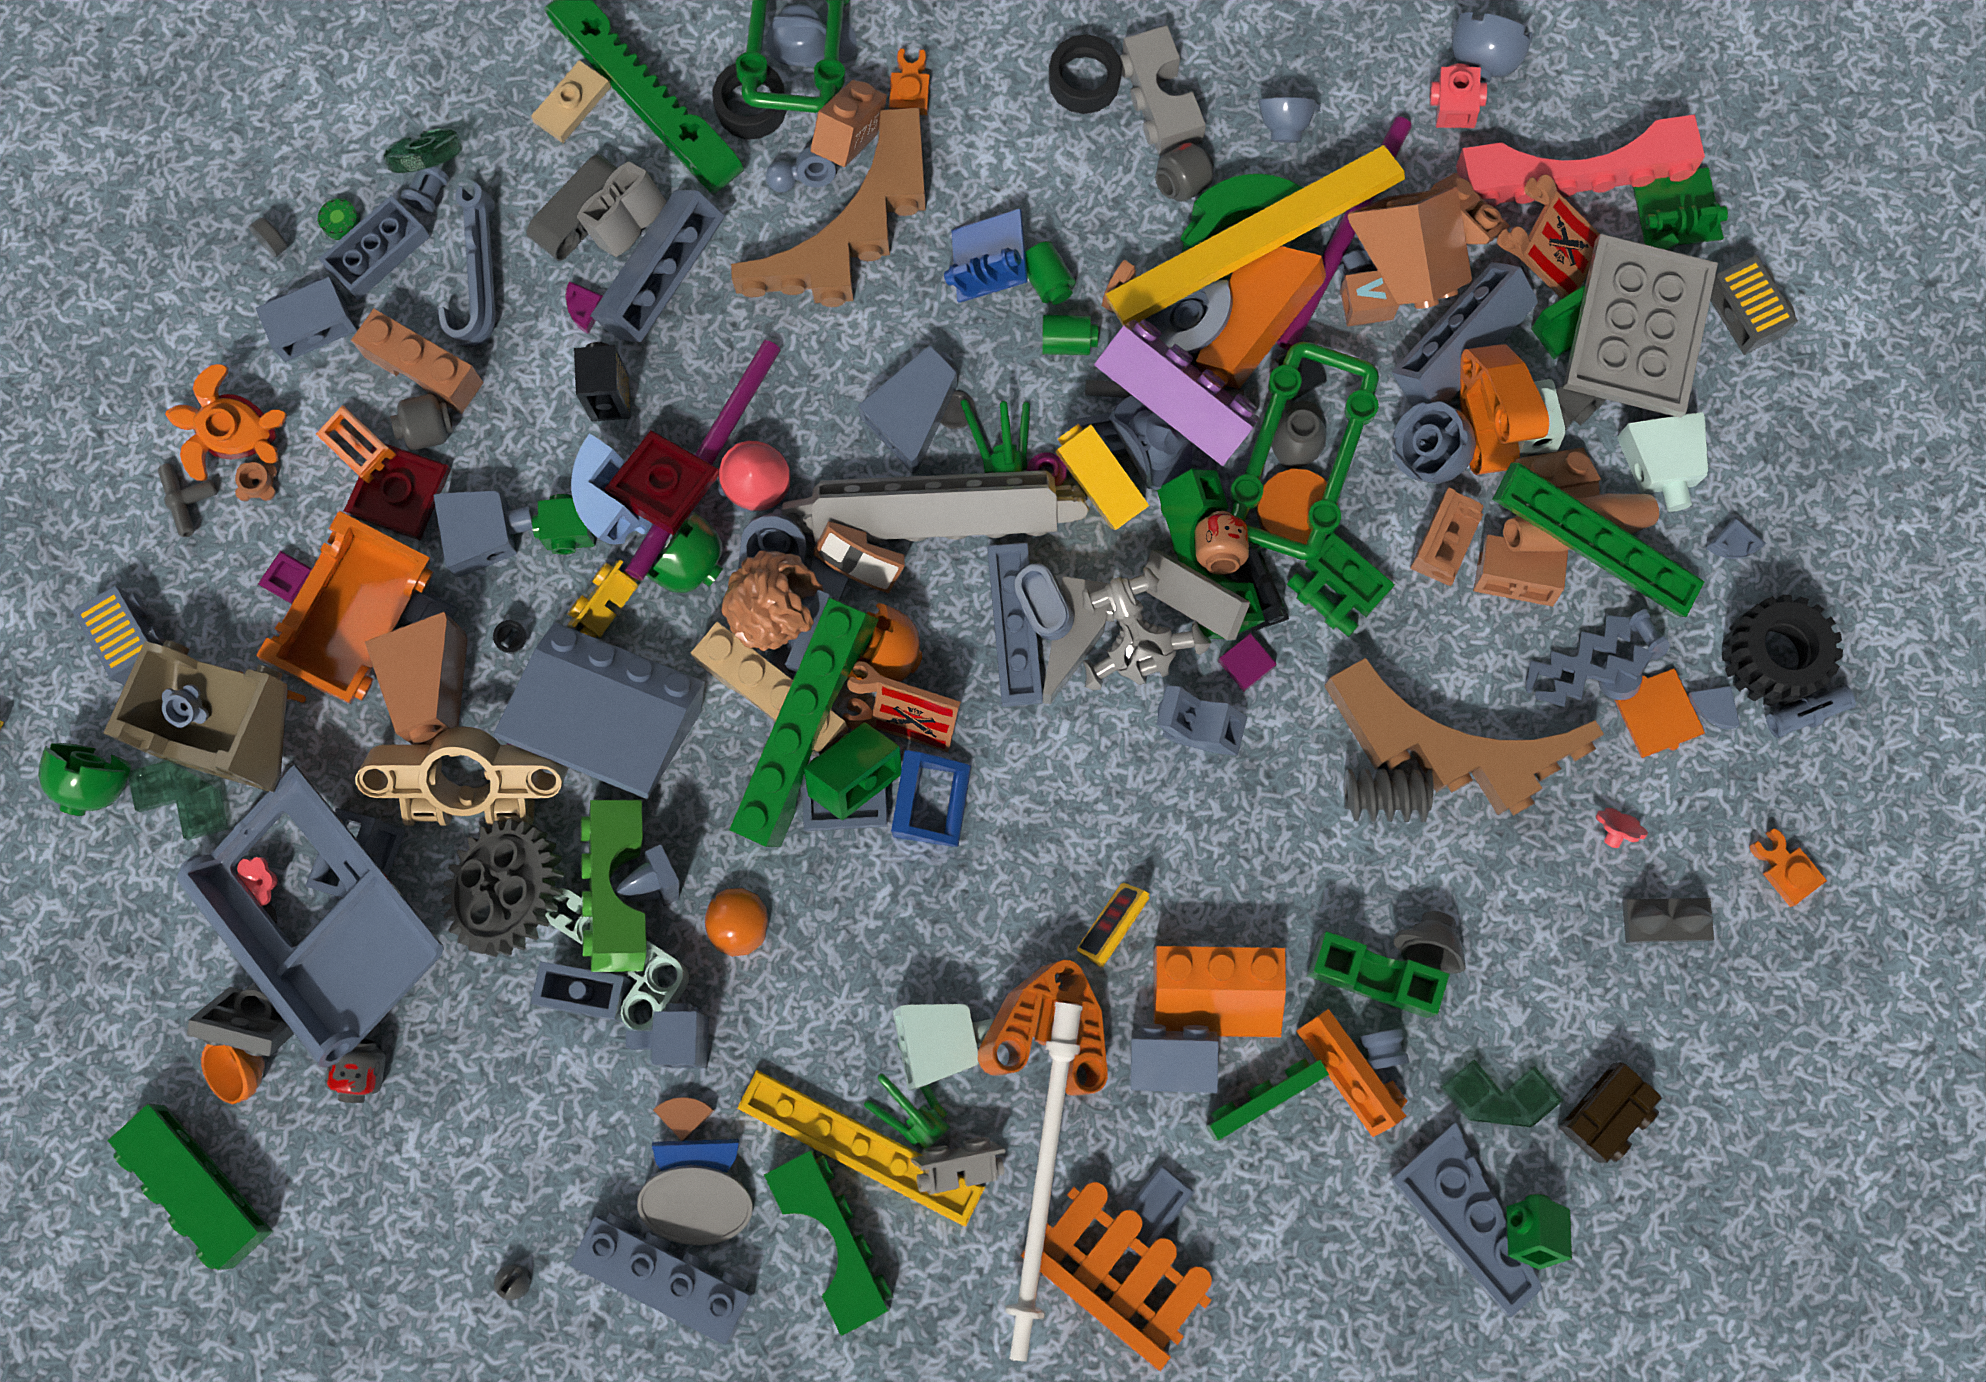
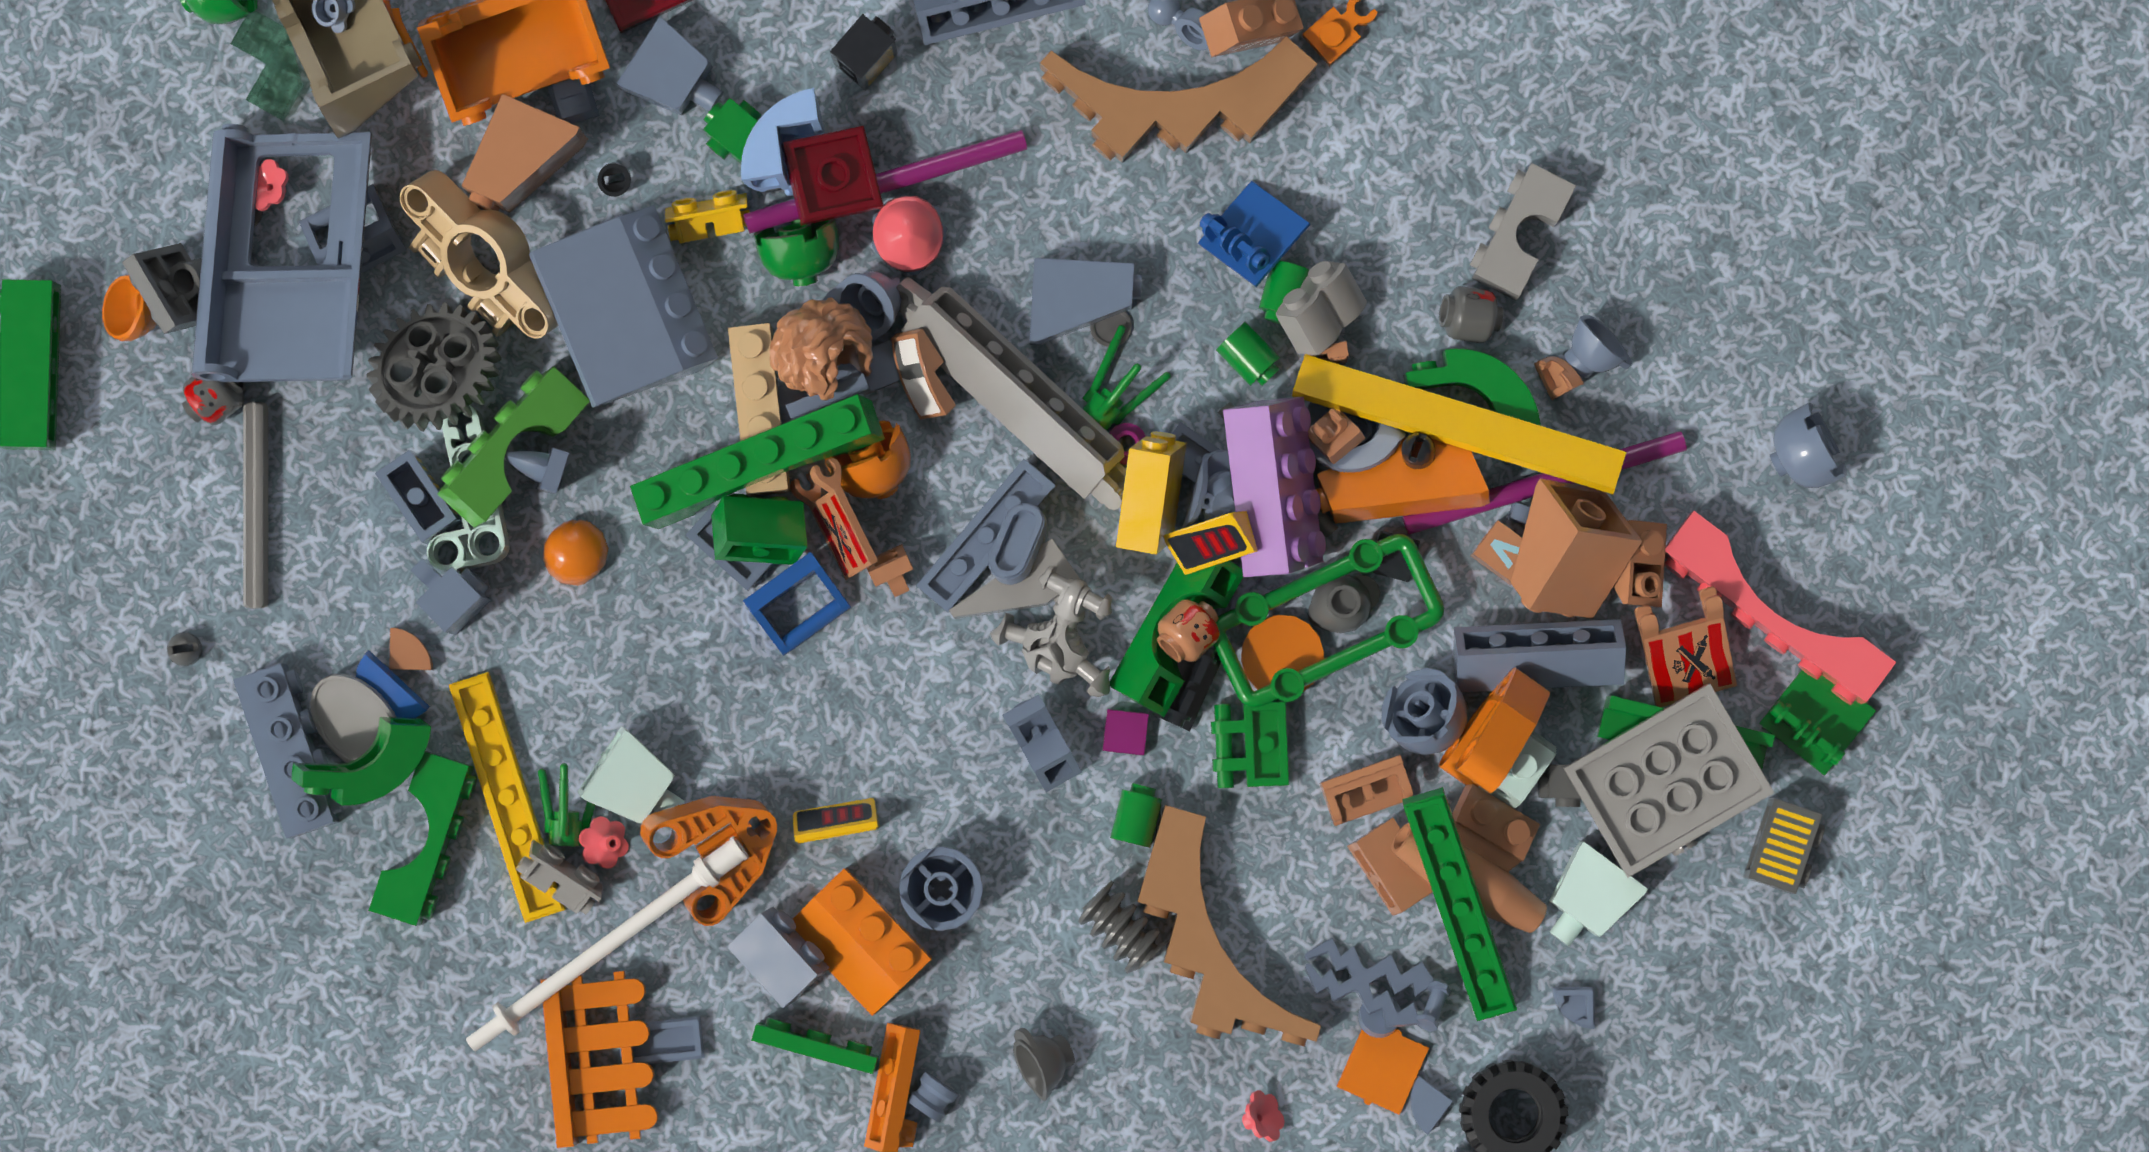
camera: 45 degrees right, 10 degrees up
black tyre [1048,34,1122,114] -> none
light grey tile [1143,550,1250,640] -> none
green arch [1306,931,1450,1018] -> none
coral brick [1430,63,1487,128] -> none
none -> light grey axle [243,402,268,609]
none -> green arch [291,717,431,806]
none -> coral plant [579,816,629,869]
none -> nougat tile [867,544,913,597]
none -> sand blue cylinder [899,847,983,931]
none -> green brick [1110,783,1162,848]
none -> slope [1163,511,1258,575]
none -> light grey brick [1276,261,1367,356]
none -> nougat tile [1308,408,1365,465]
none -> black hinge [1401,433,1435,469]
none -> nougat tile [1534,356,1584,400]

